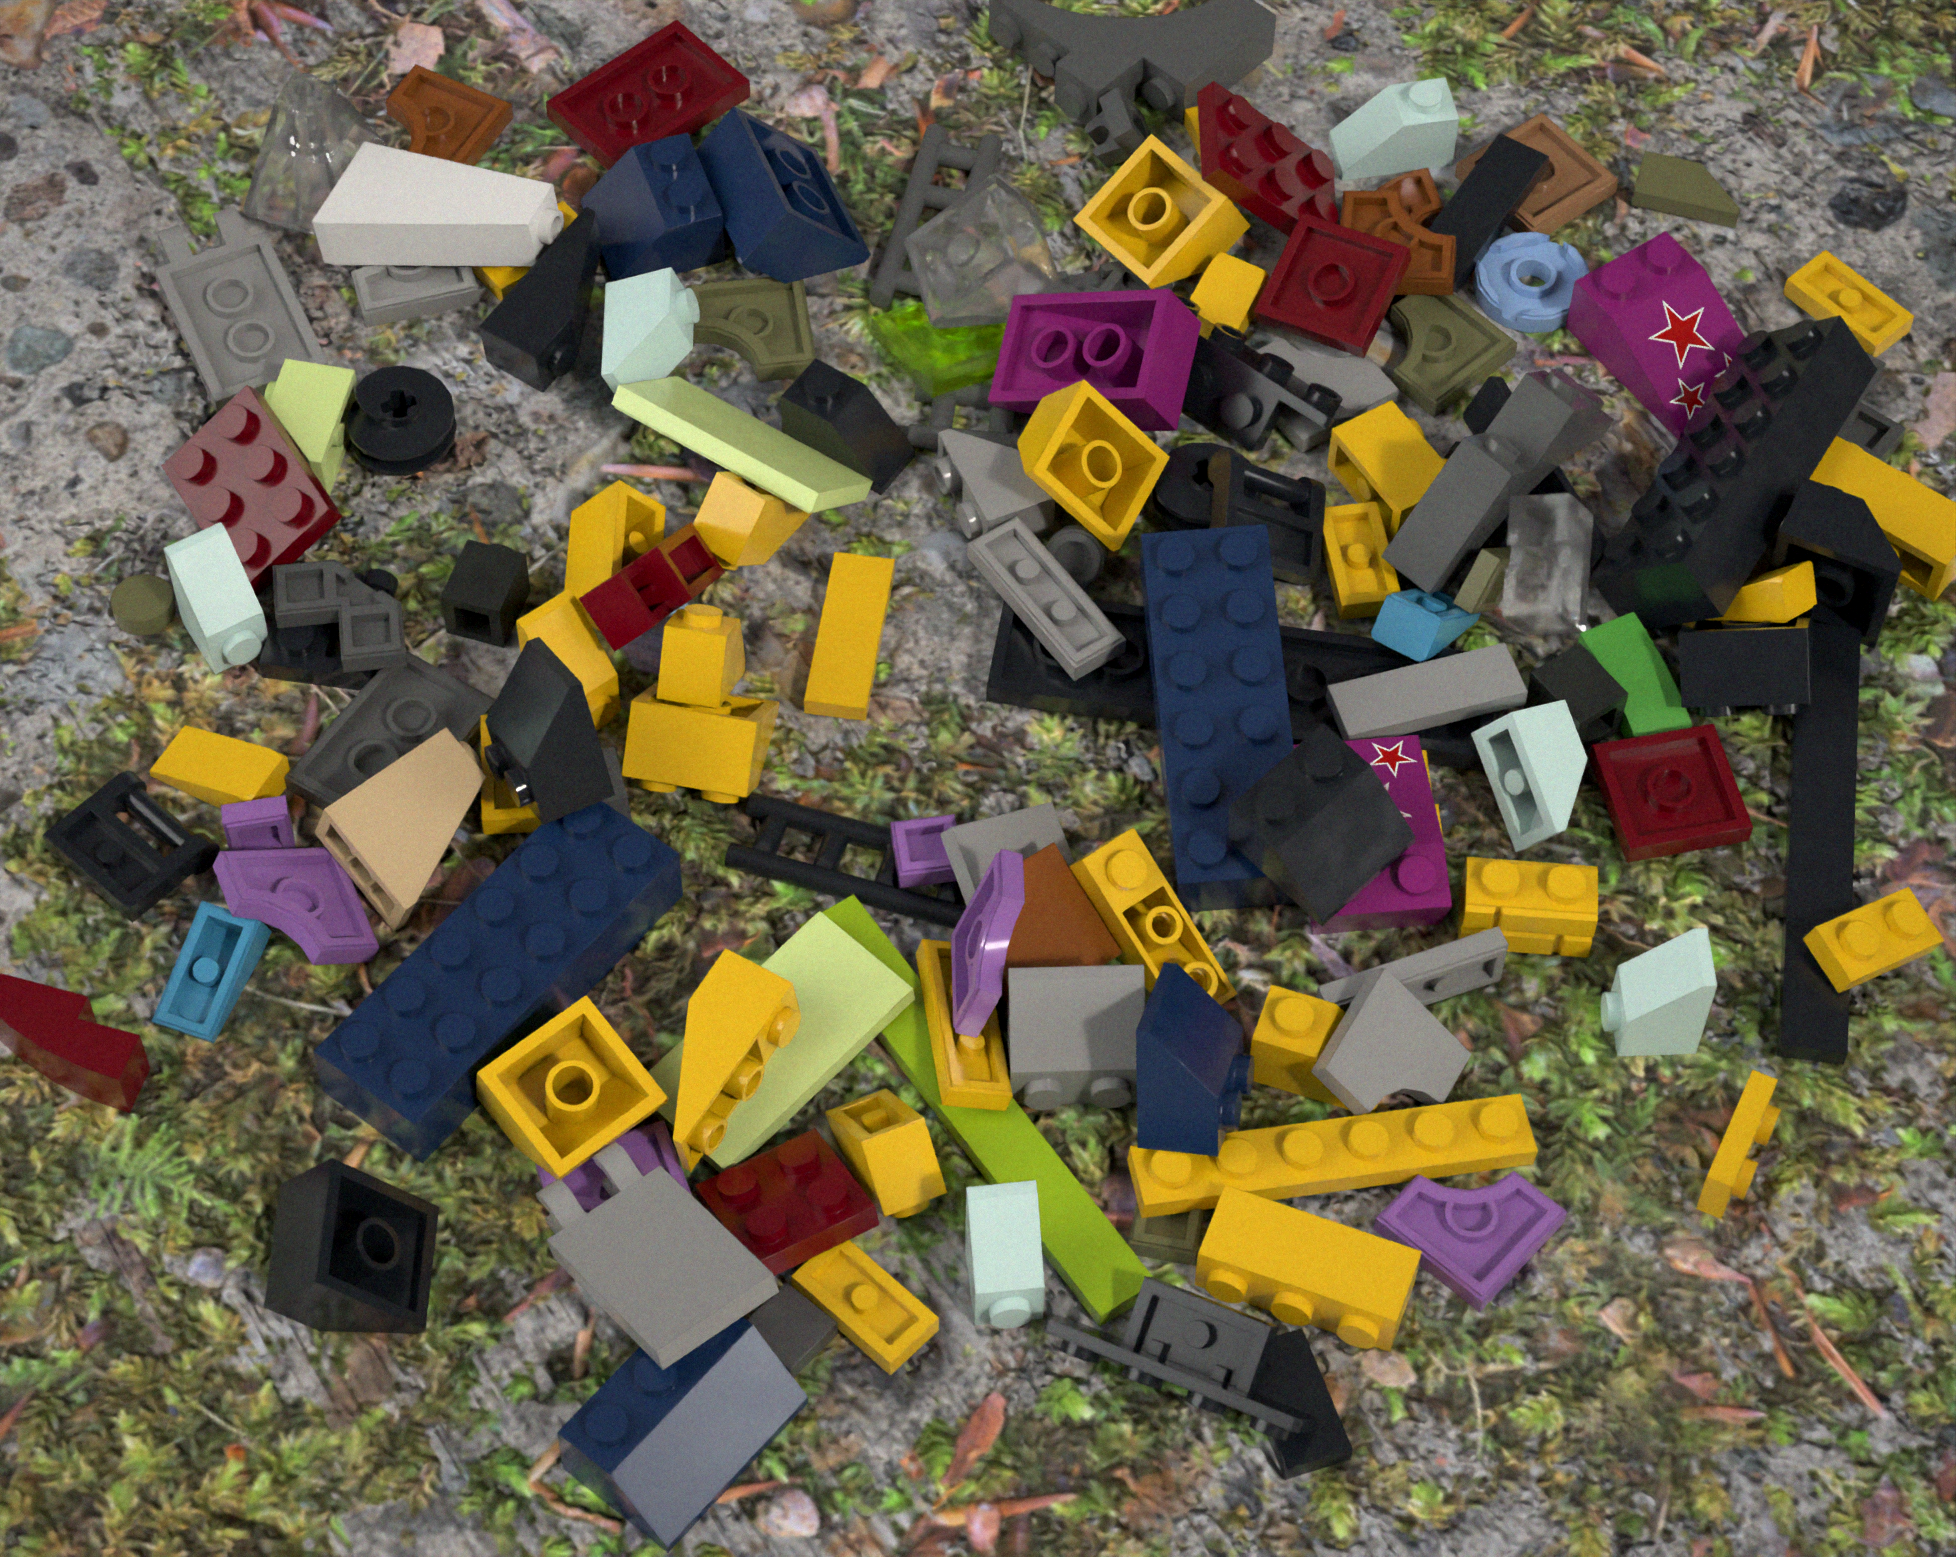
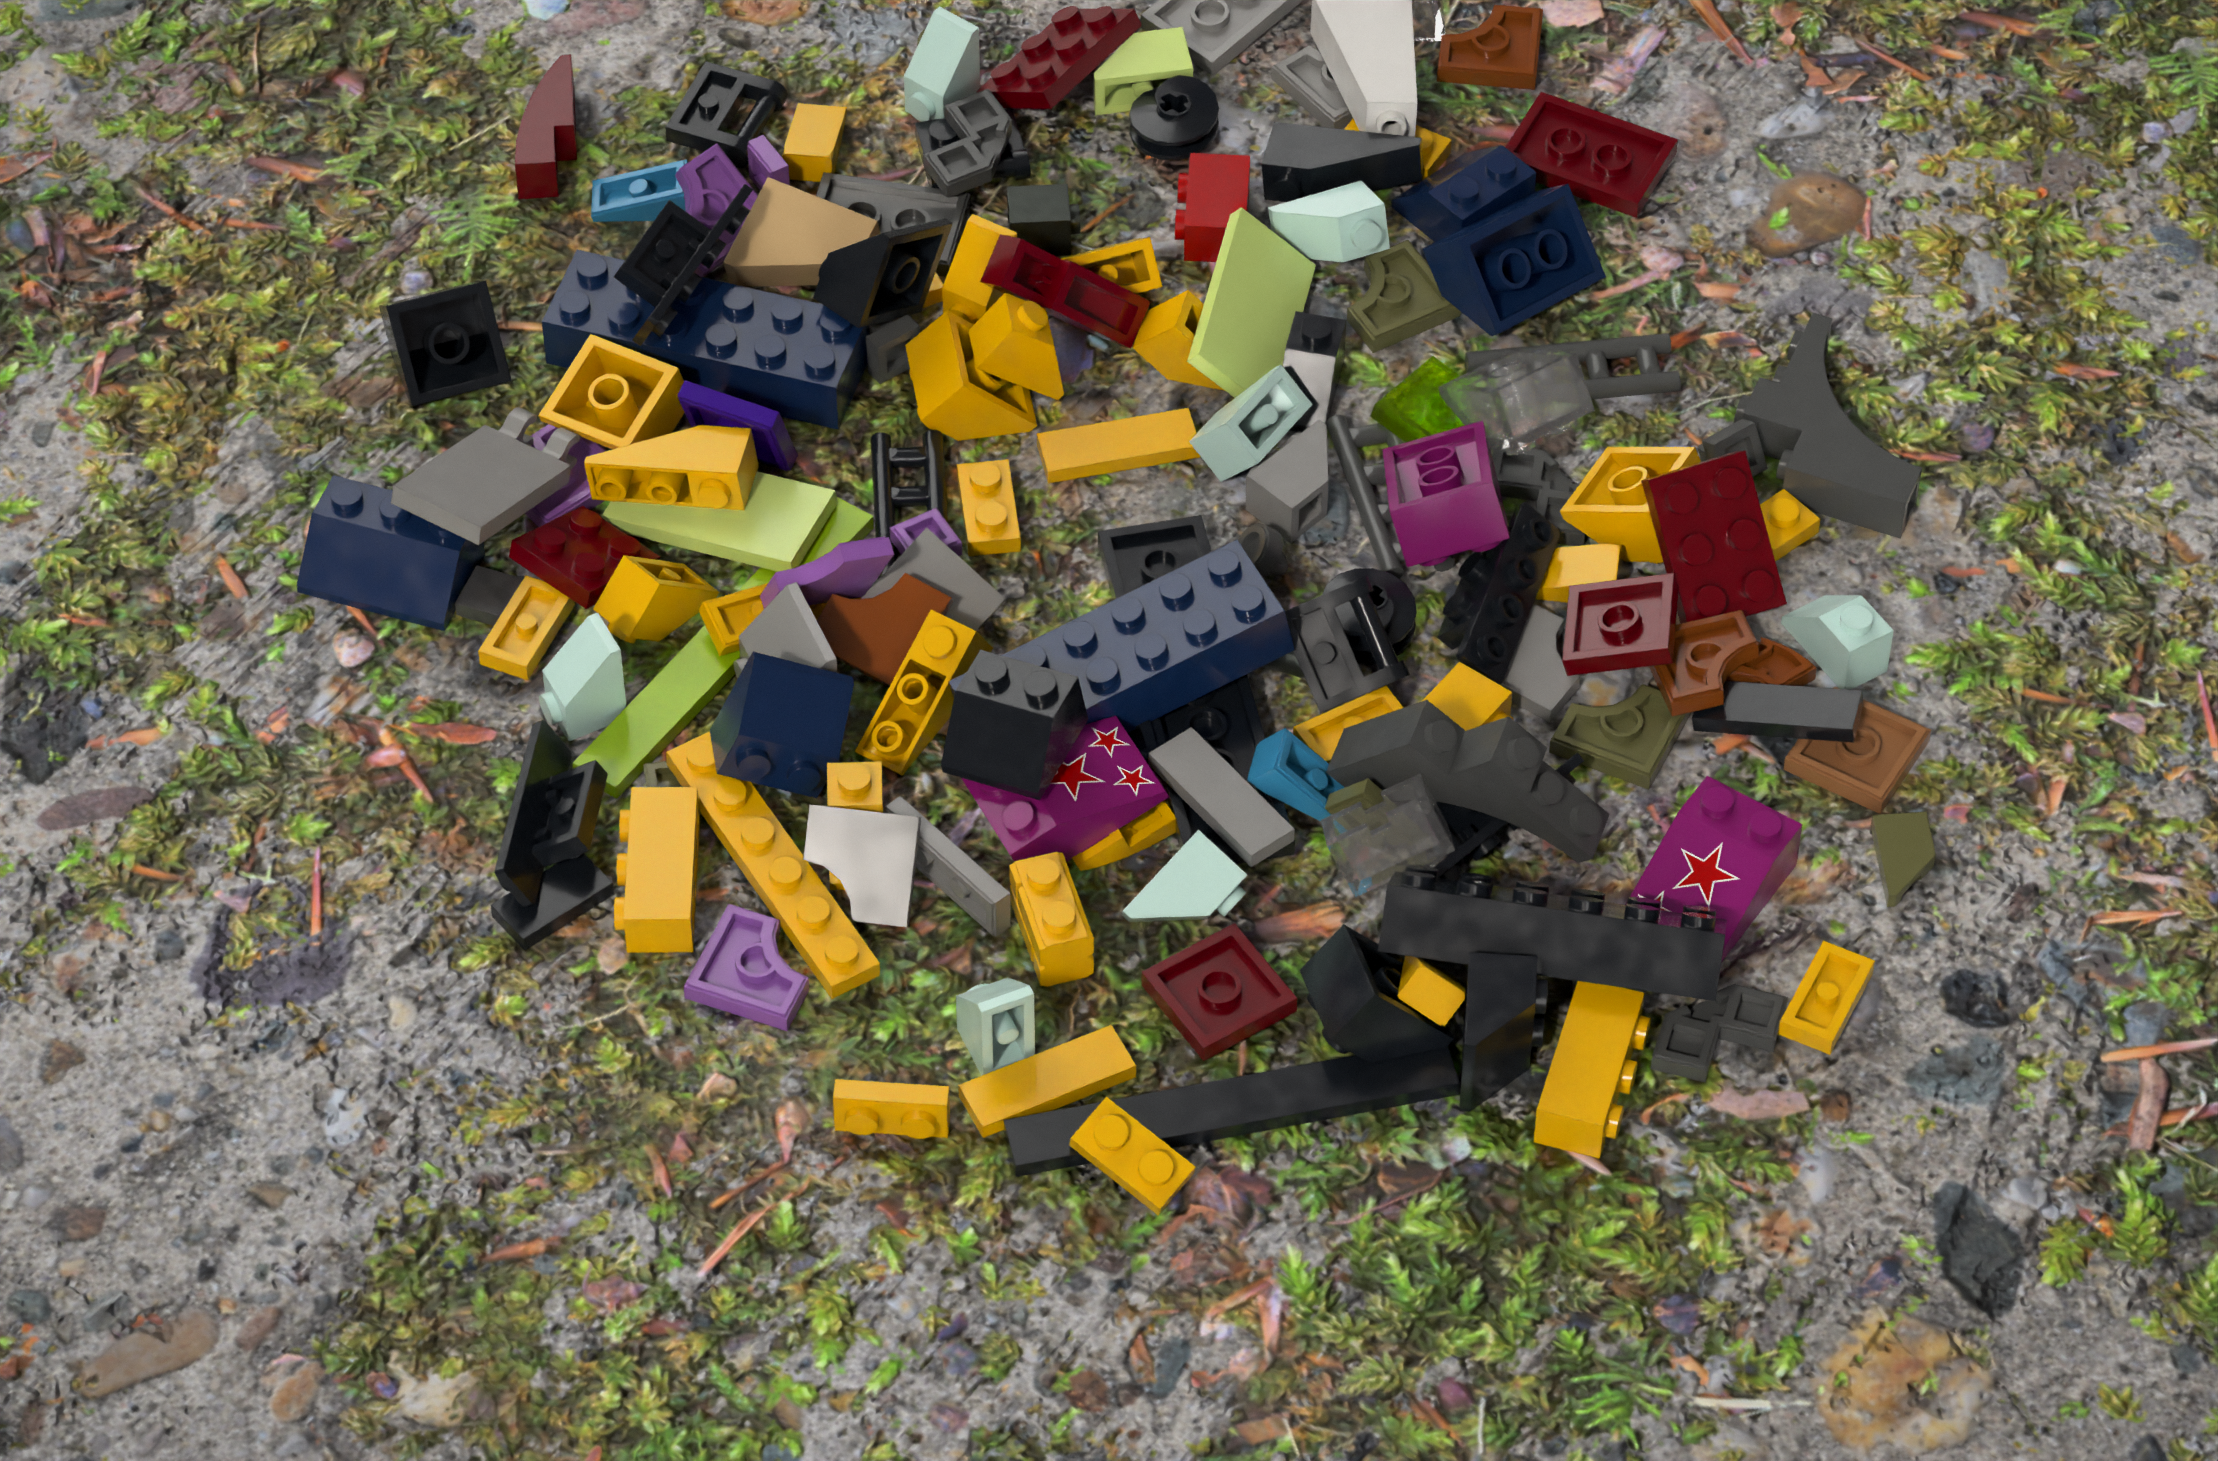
camera: 70 degrees right, 5 degrees down
light grey tile [967,516,1126,681] -> none
yellow slope [1017,379,1170,552] -> none
light blue tile [1473,232,1590,333] -> none
pearl dark grey brick [1524,643,1629,751] -> none
bright green slope [1577,612,1693,739] -> none
none -> black bracket [614,184,753,346]
none -> dark purple plate [677,380,798,471]
none -> yellow plate [957,459,1021,556]
none -> yellow tile [958,1025,1136,1138]
none -> red brick [1175,153,1250,262]
none -> light aqua slope [1189,365,1313,482]

